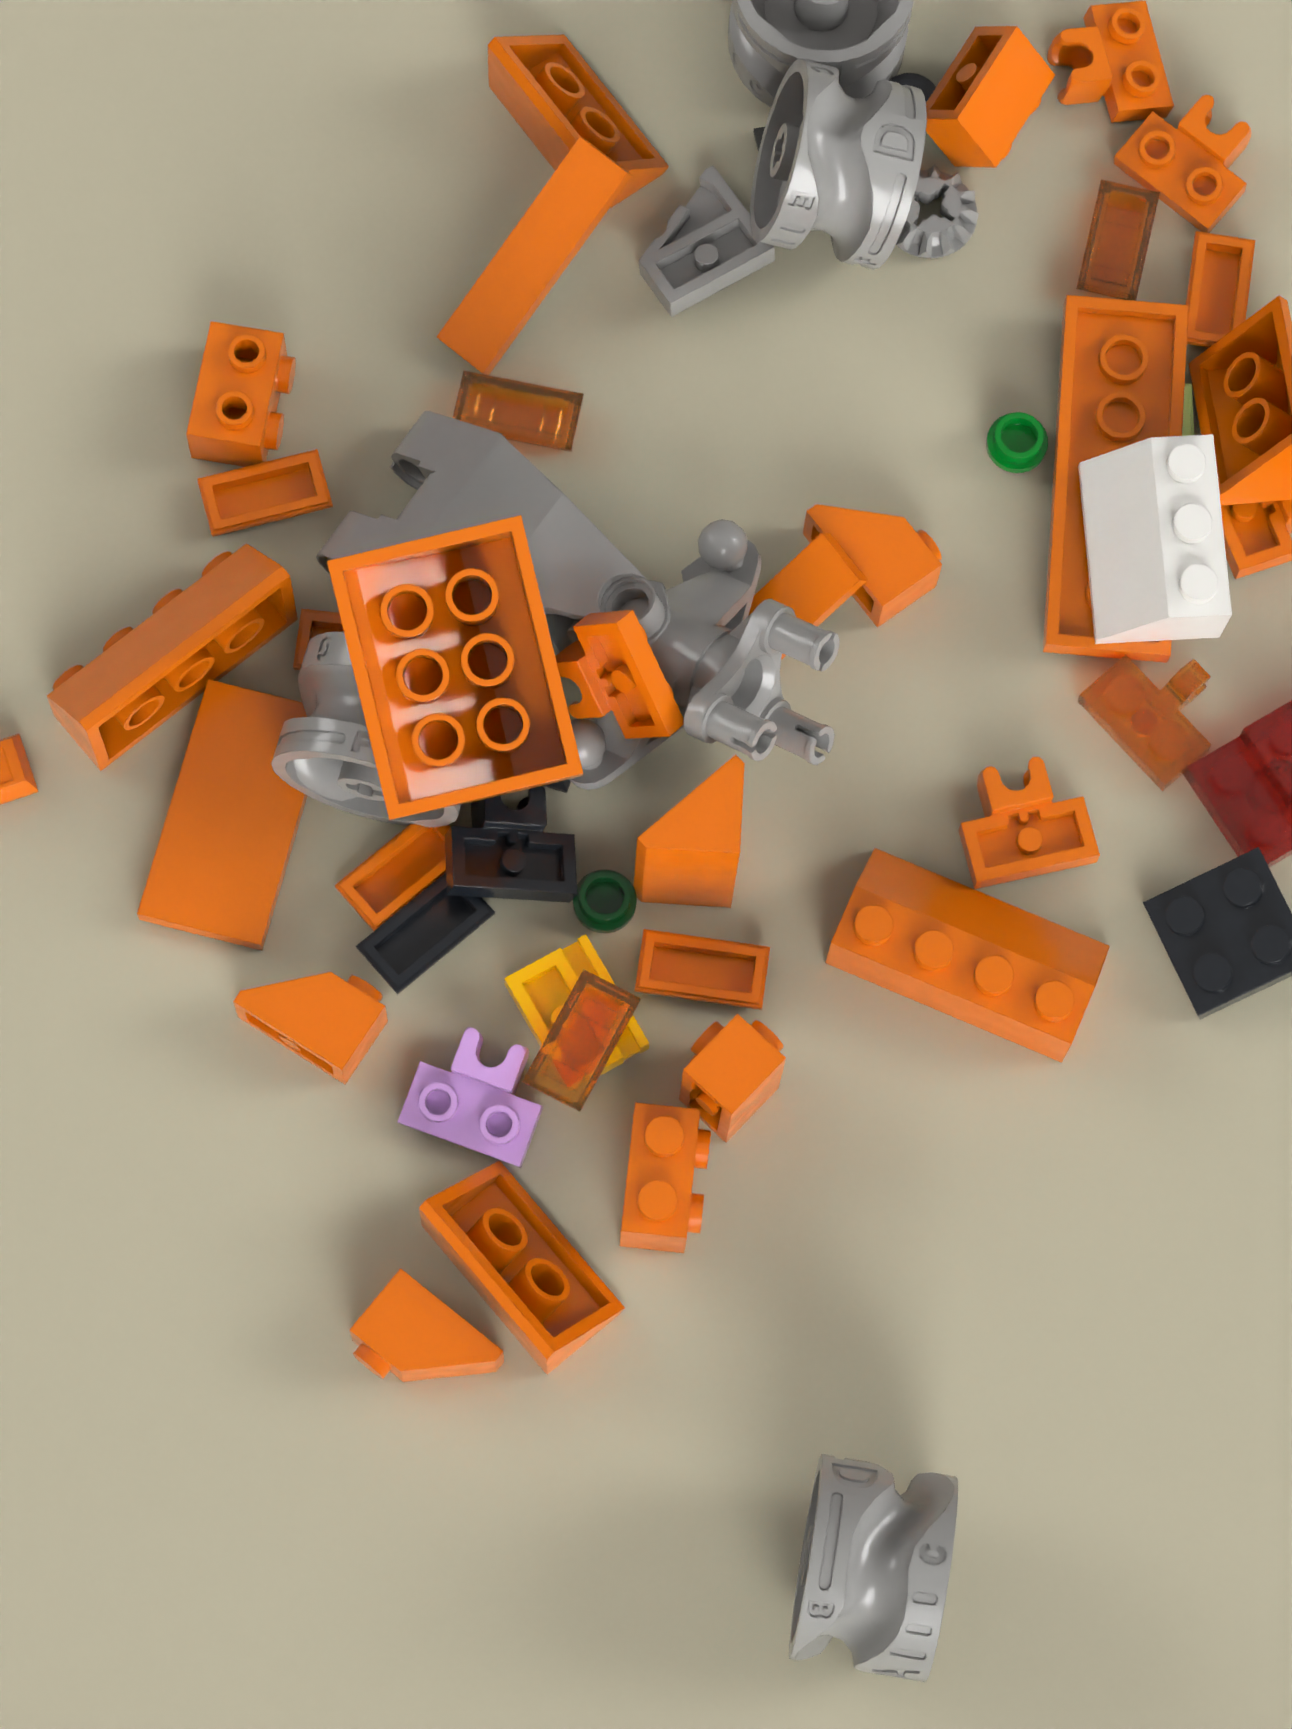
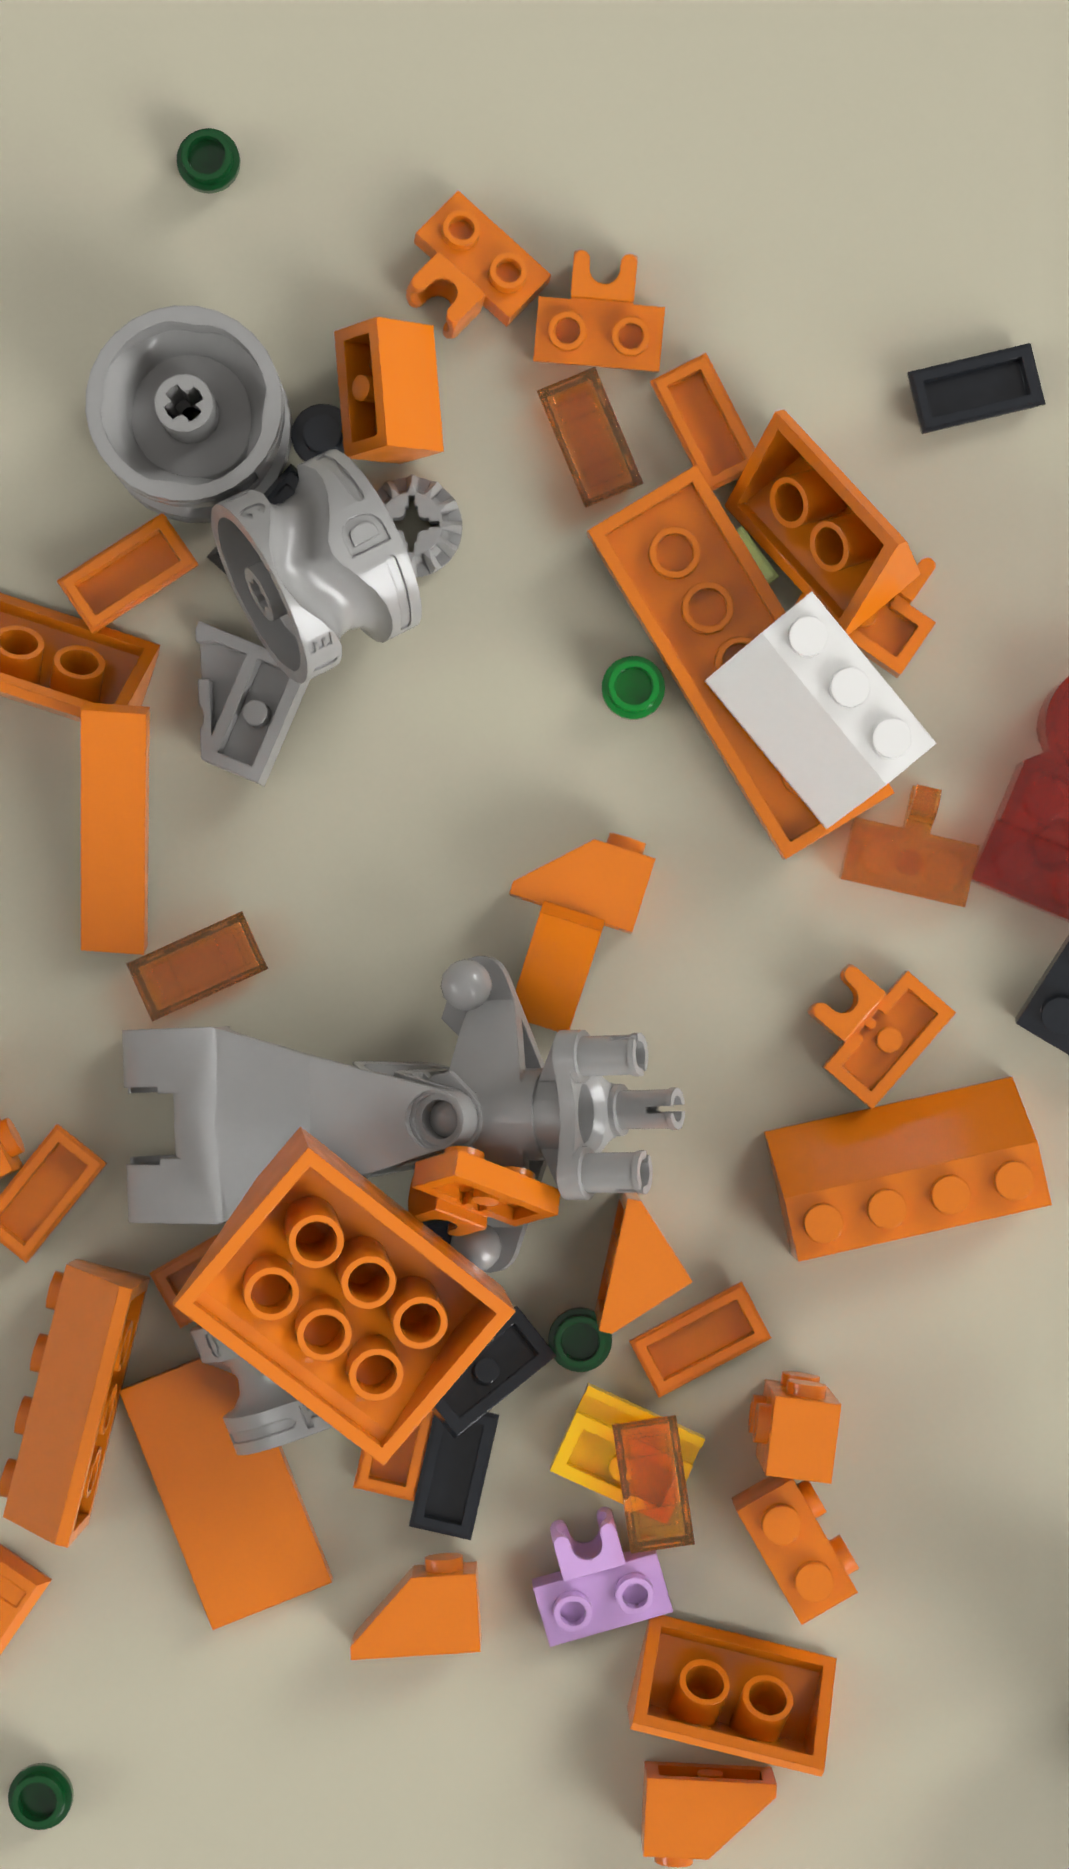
camera: 30 degrees left, 15 degrees up
none -> orange tile [57,513,199,634]

